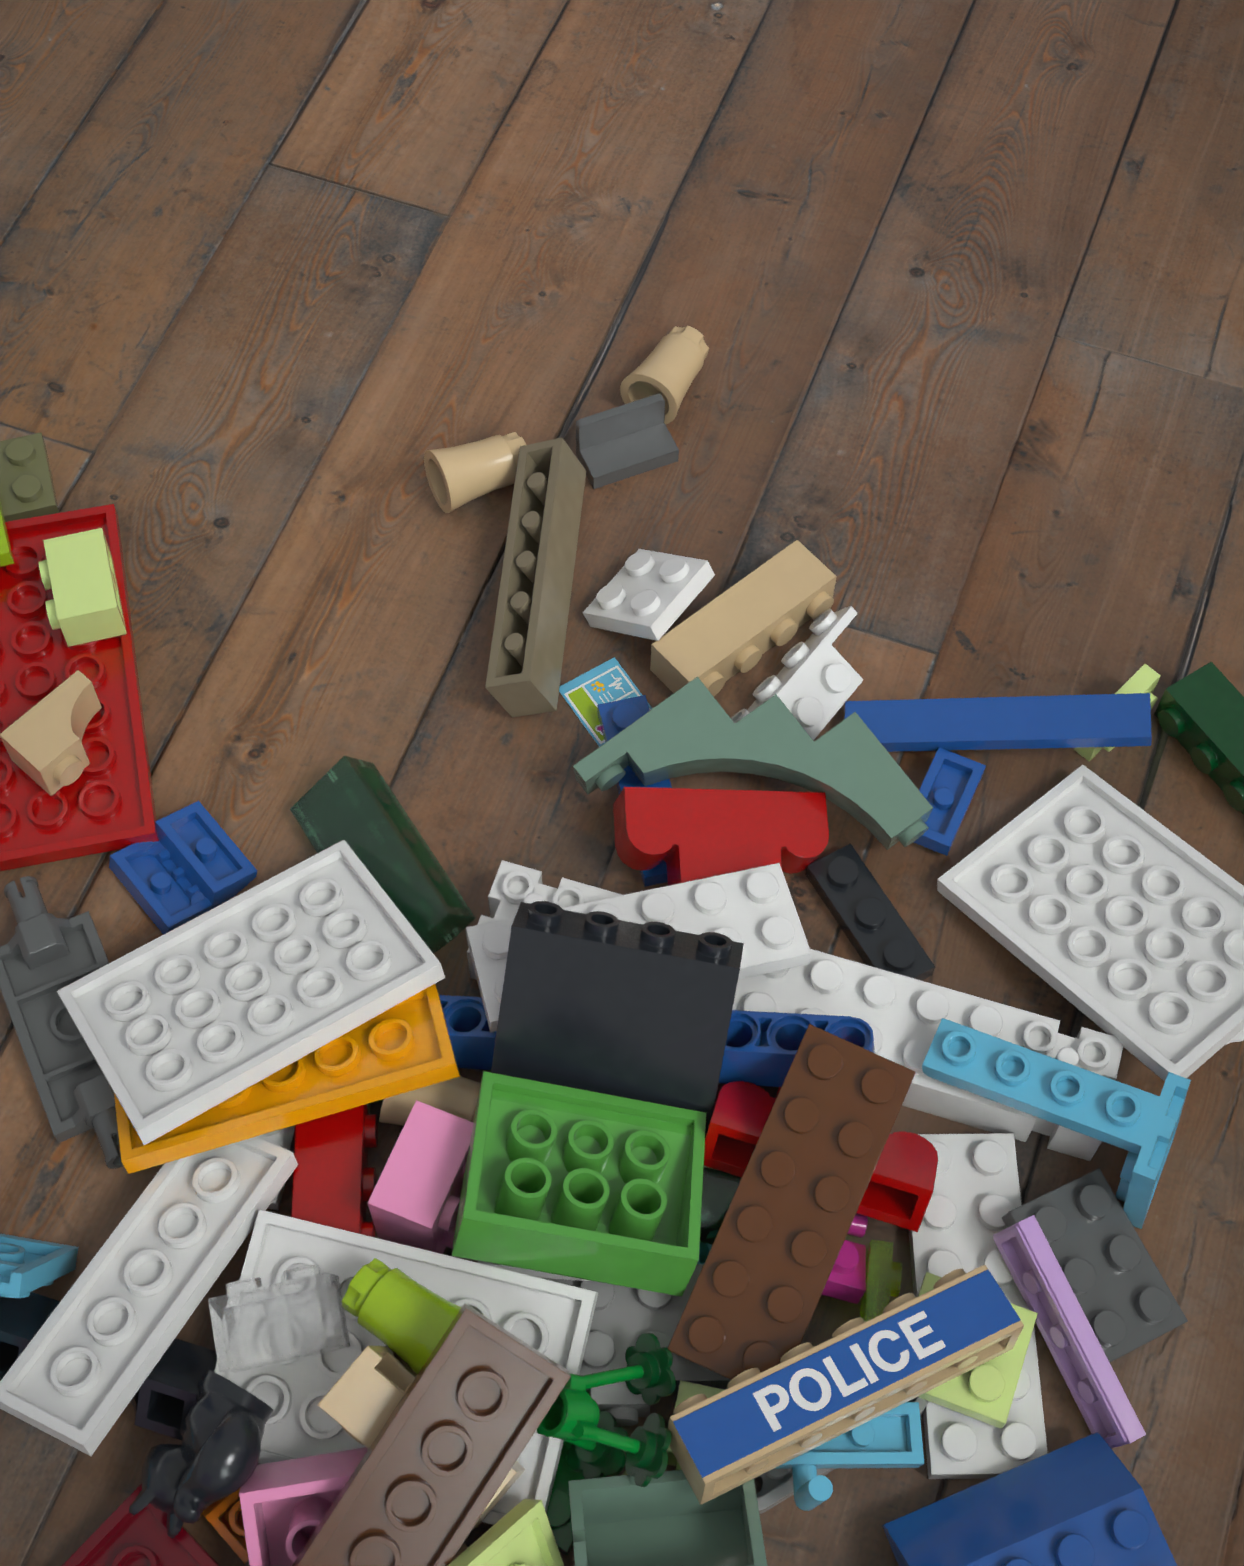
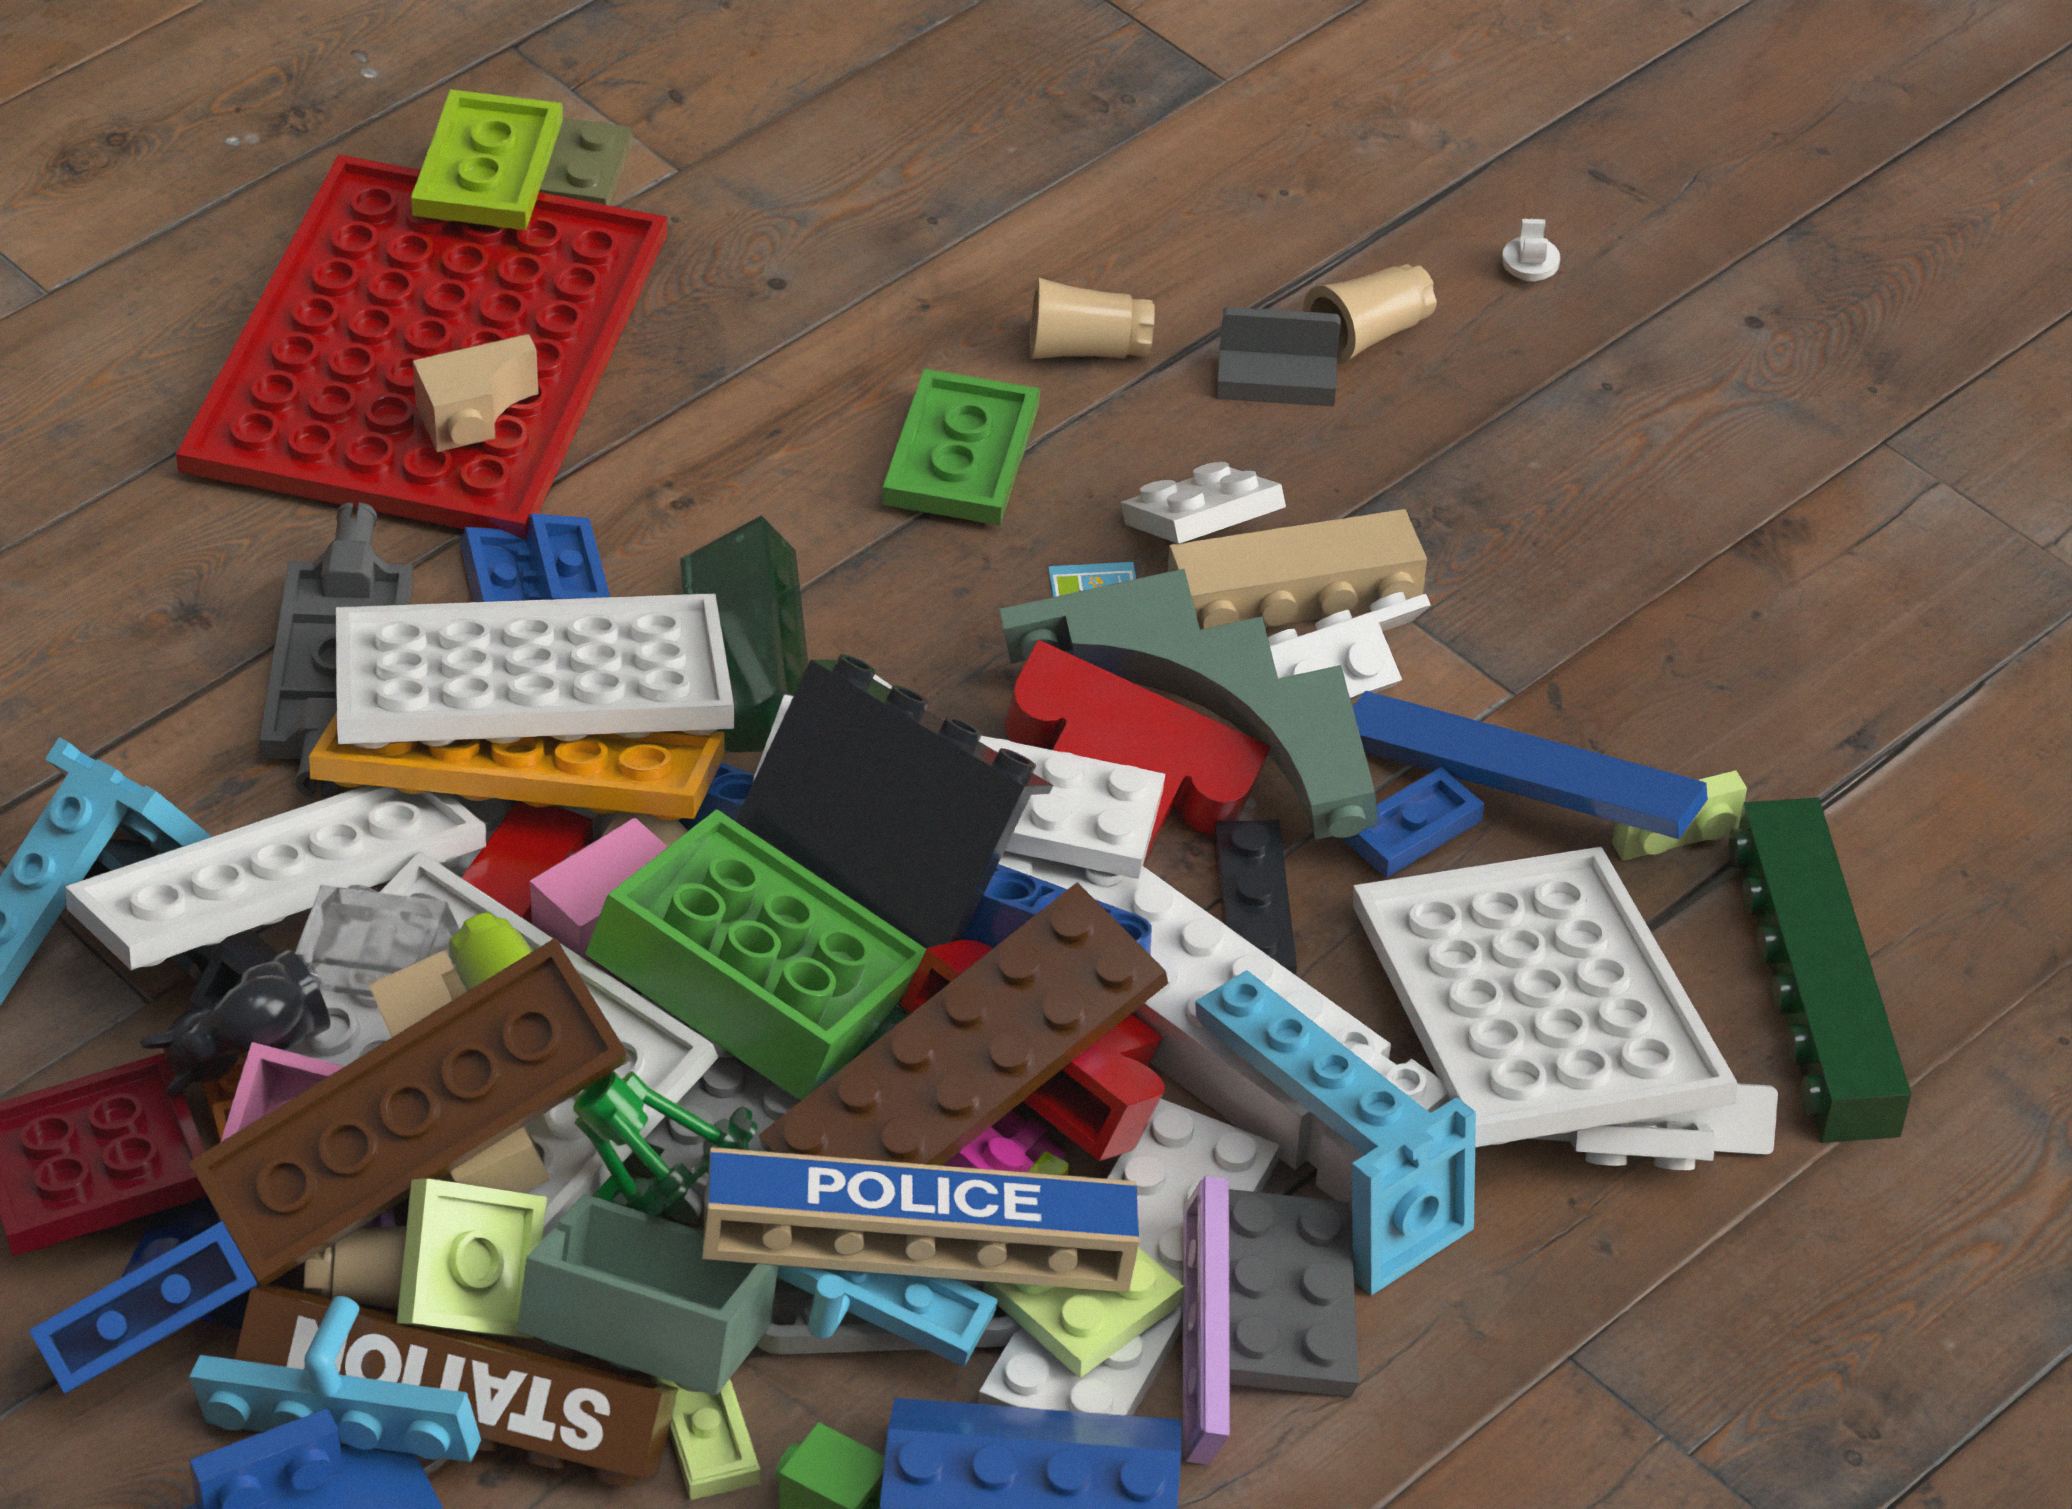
camera: 25 degrees right, 15 degrees down
yellowish green brick [39,528,127,647] -> none
dark tan brick [485,438,586,718] -> none
none -> bright green plate [882,369,1040,525]
none -> white plate [1502,219,1560,282]

